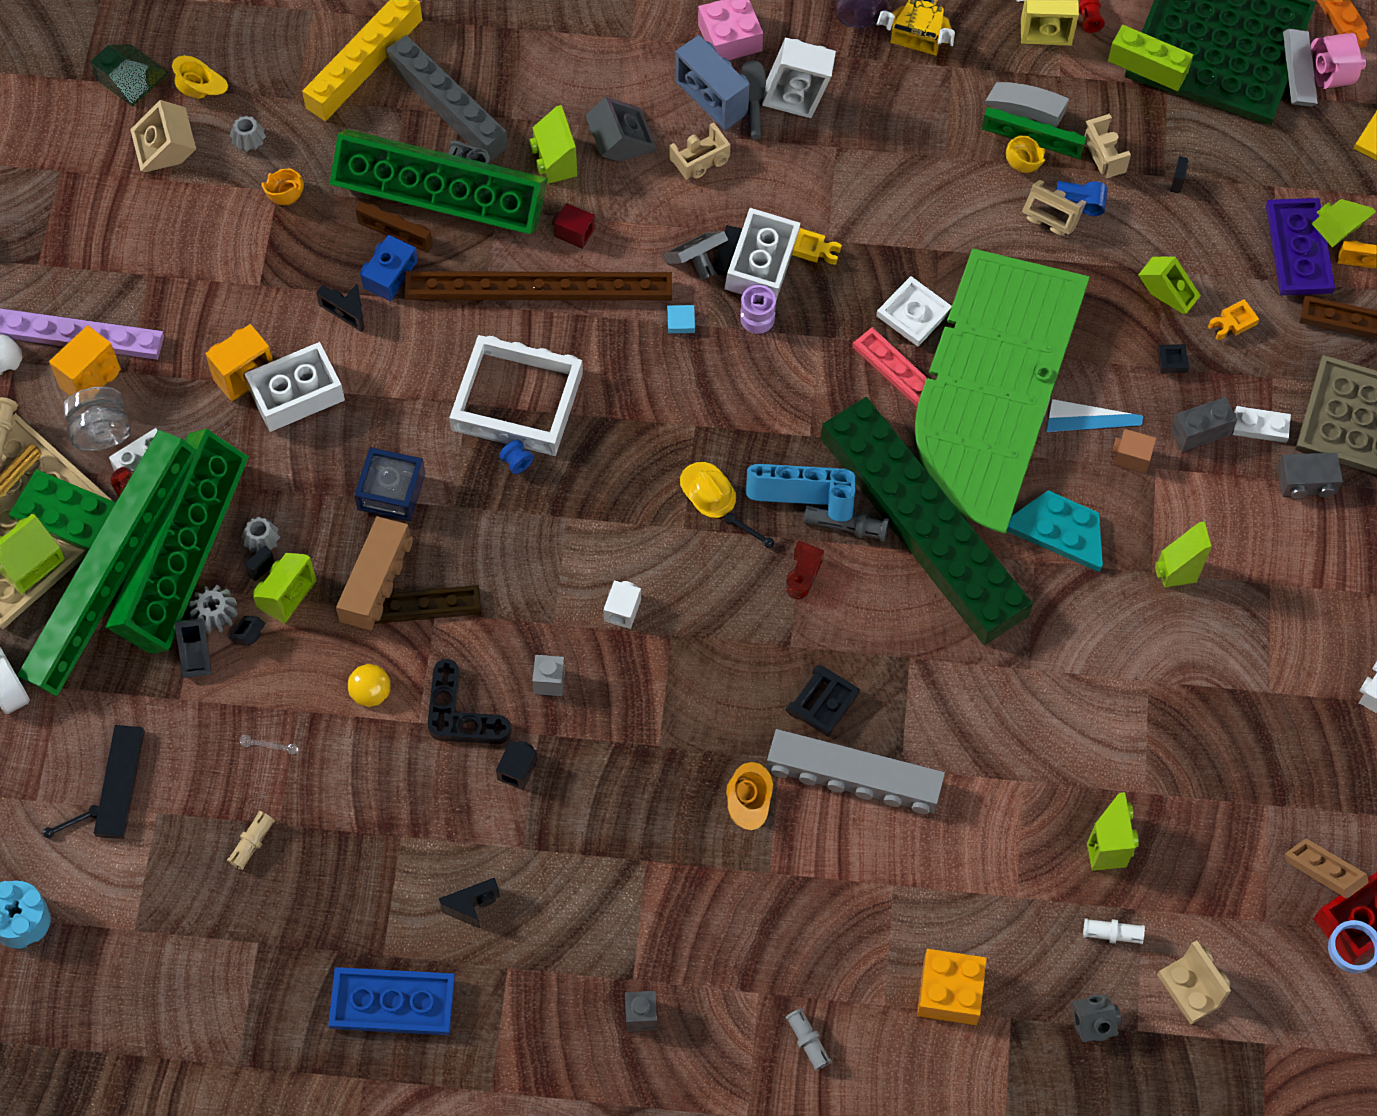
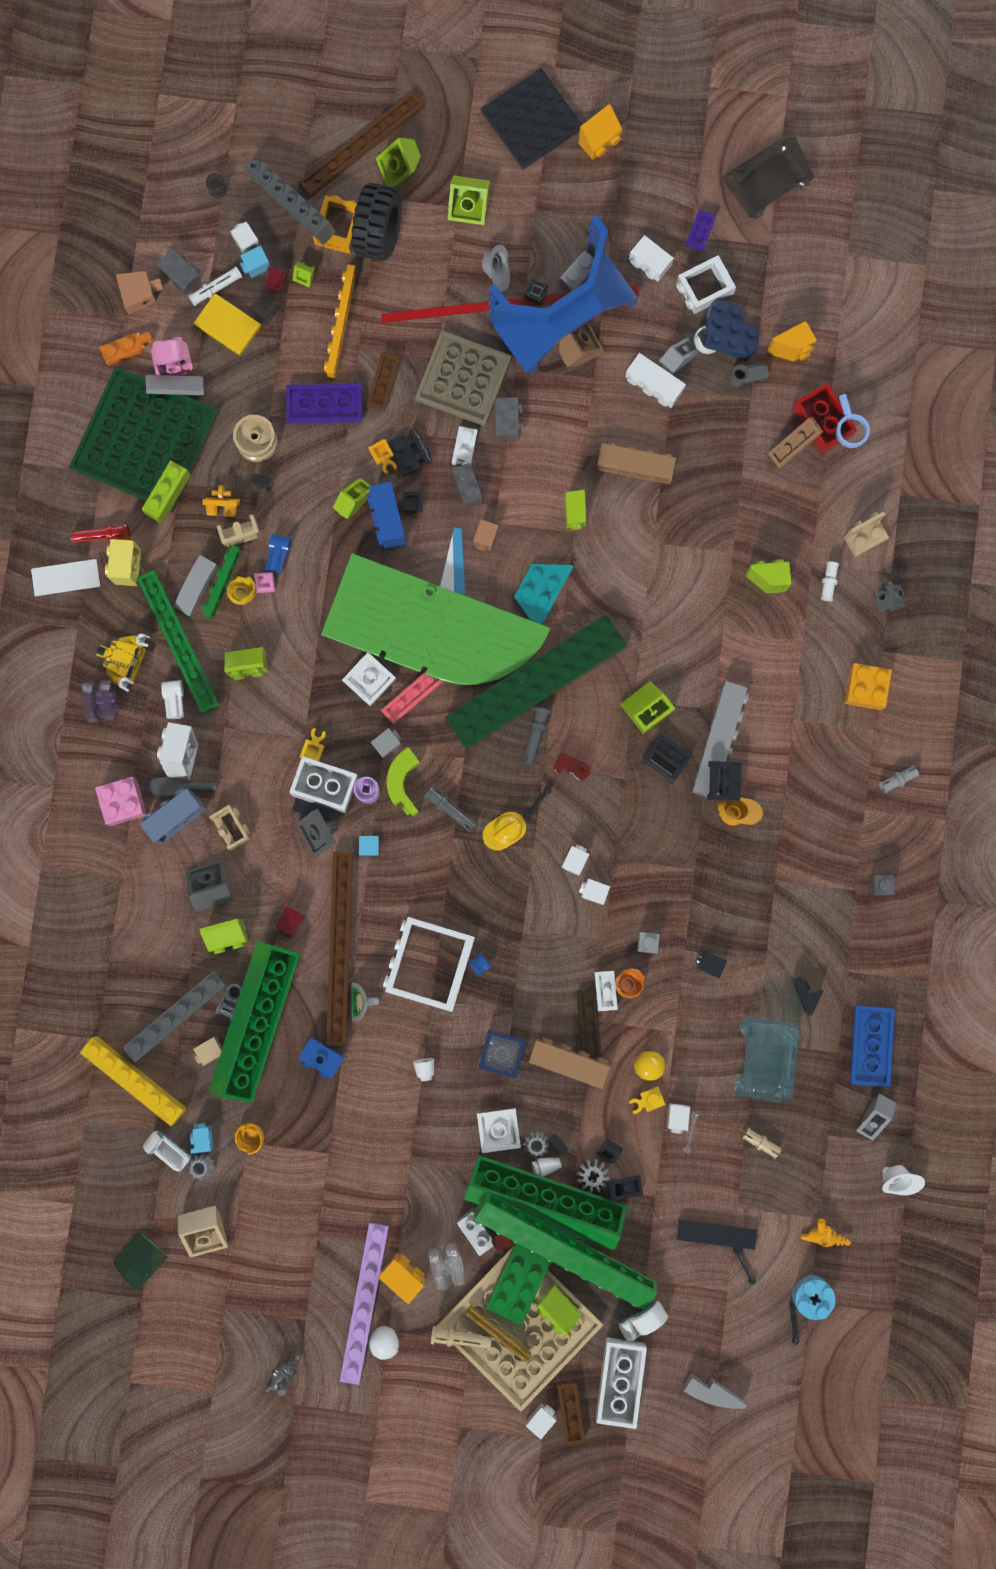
camera: 85 degrees left, 20 degrees up
yellow piece [172,55,228,99] -> none
light orange brick [205,324,273,402] -> none
white brick [244,342,345,432] -> none
lime slope [253,553,317,624] -> none
black slope [316,284,365,332] -> none
reddish brown plate [355,201,433,253] -> none
black beam [428,659,511,744] -> none
dark azure beam [746,464,855,522] -> none
tan window [1022,180,1087,235] -> none
lime slope [1312,199,1376,247] -> none
none -> green plate [137,570,220,714]
none -> white animal [143,1131,191,1172]
none -> white piece [161,680,184,719]
none -> medium azure brick [190,1123,214,1153]
none -> tan brick [193,1036,223,1066]
none -> light orange hips [203,485,240,517]
none -> lime slope [224,647,268,680]
none -> tan wheel [233,415,278,462]
none -> bright pink tile [254,572,275,593]
none -> shield [350,983,379,1022]
none -> blue brick [367,481,407,550]
none -> light grey brick [371,728,402,759]
none -> black plate [387,428,432,477]
none -> lime arch [387,747,420,817]
none -> white hat [413,1058,434,1081]
none -> dark grey pin [423,785,477,832]
none -> white plate [477,1108,521,1153]
none -> white cone [531,1157,562,1177]
none -> white brick [561,845,589,876]
none -> white plate [594,971,618,1011]
none -> medium nougat brick [596,442,676,484]
none -> orange hair [615,968,645,999]
none -> lime slope [620,681,675,734]
none -> yellow plate [628,1086,665,1114]
none -> white brick [667,1103,690,1133]
none -> black plate [707,761,742,801]
none -> clear light blue windscreen [734,1017,800,1102]
none -> light orange piece [800,1219,851,1247]
none -> light grey slope [856,1093,896,1141]
none -> white piece [882,1165,925,1195]

